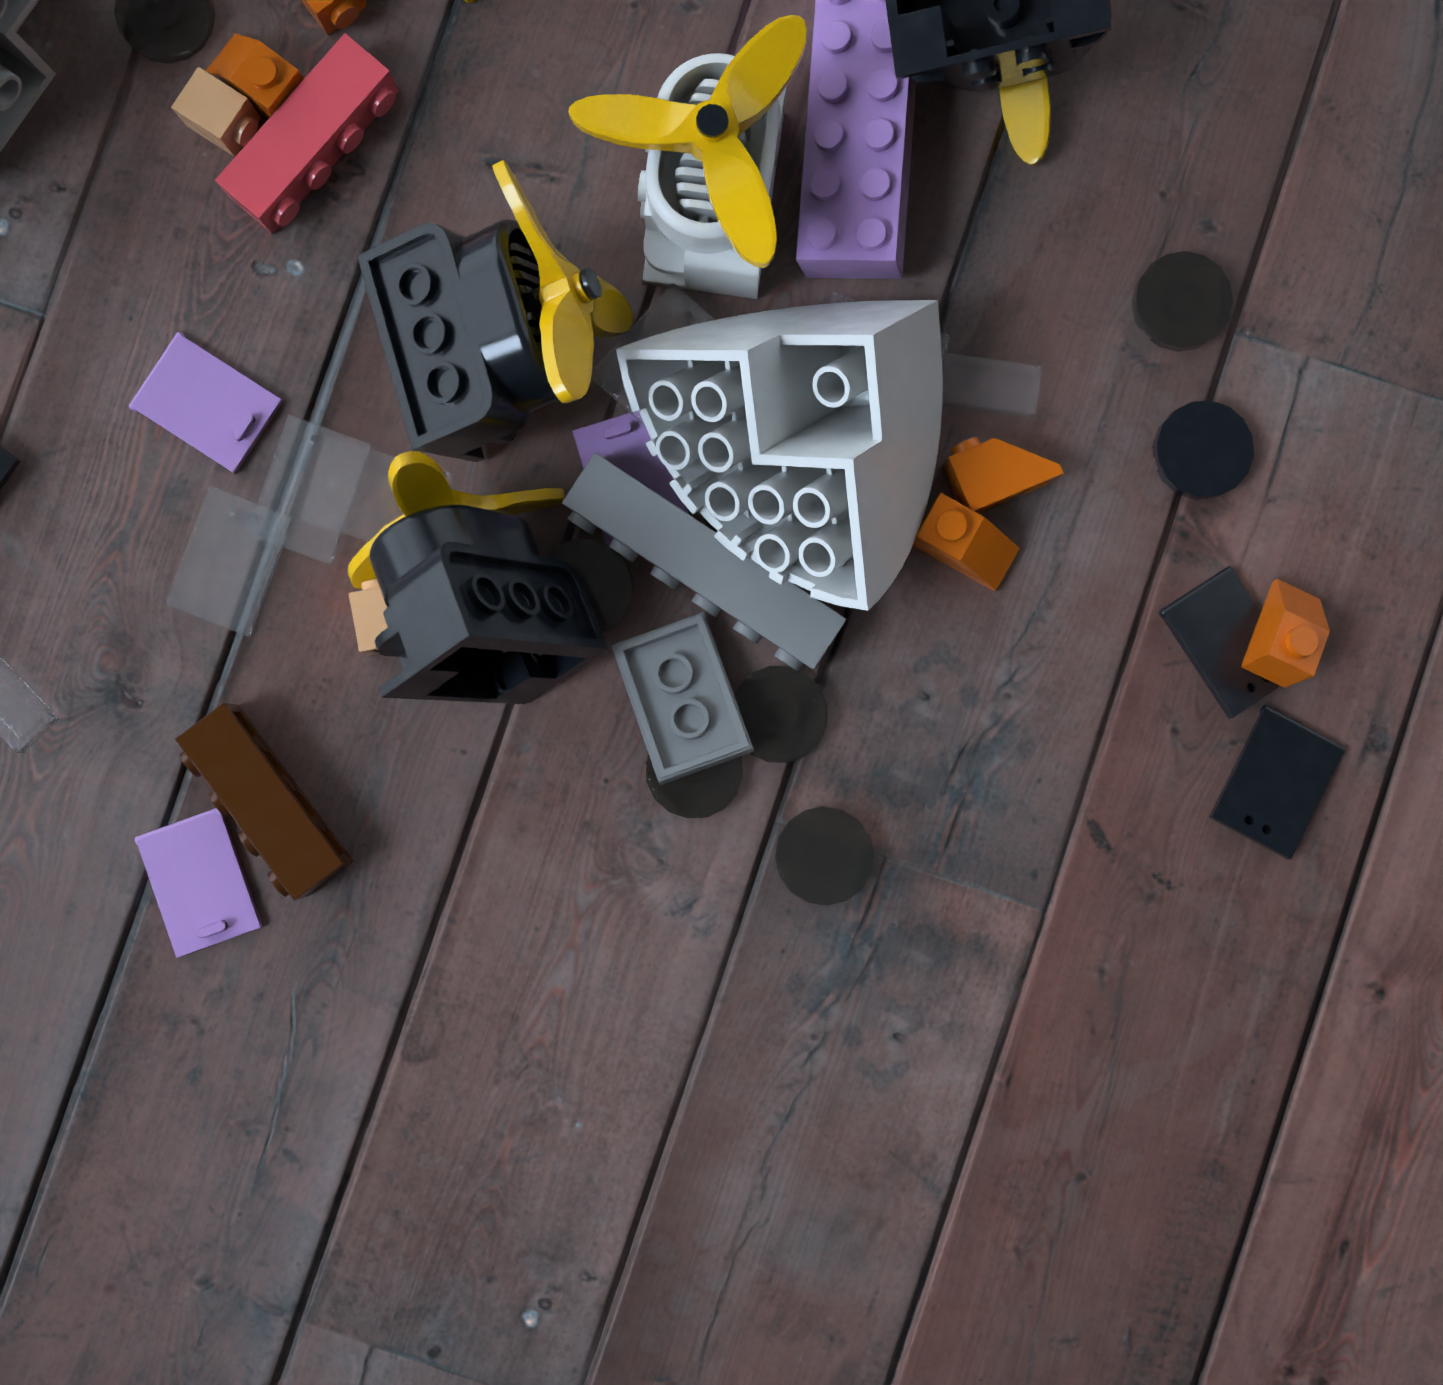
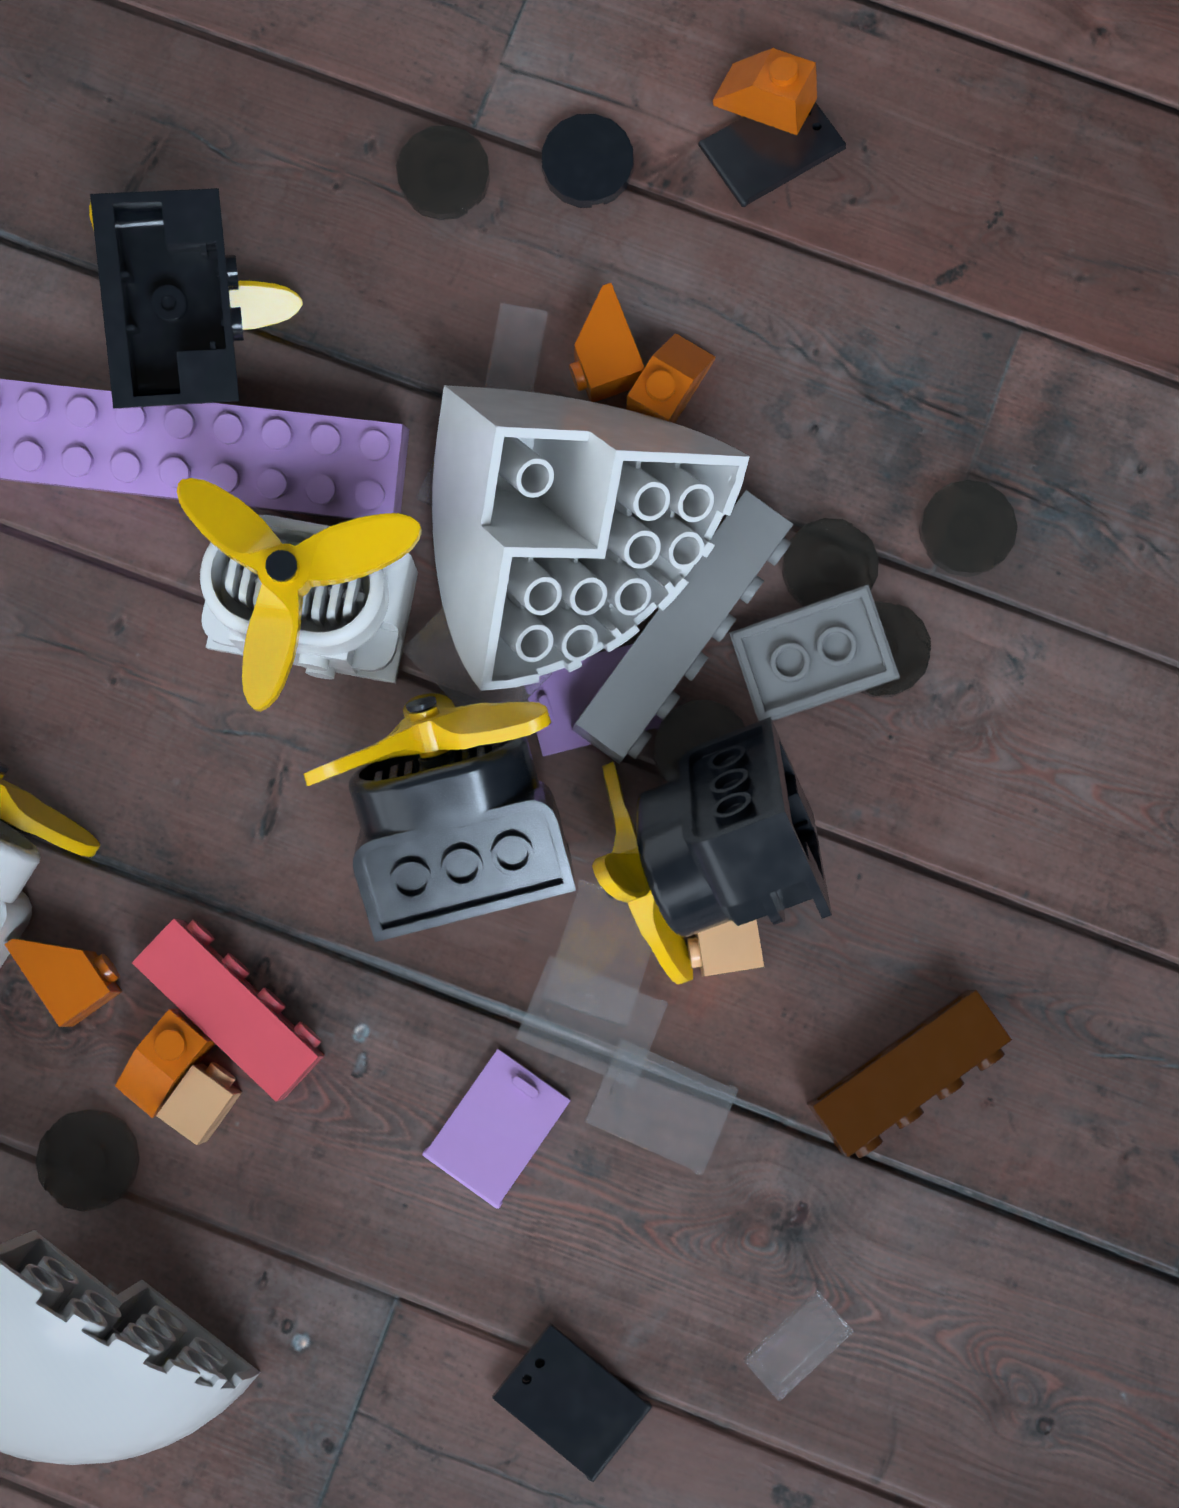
camera: 90 degrees left, 5 degrees down
lavender container [135,808,263,958] -> none
black container [1209,705,1345,860] -> none

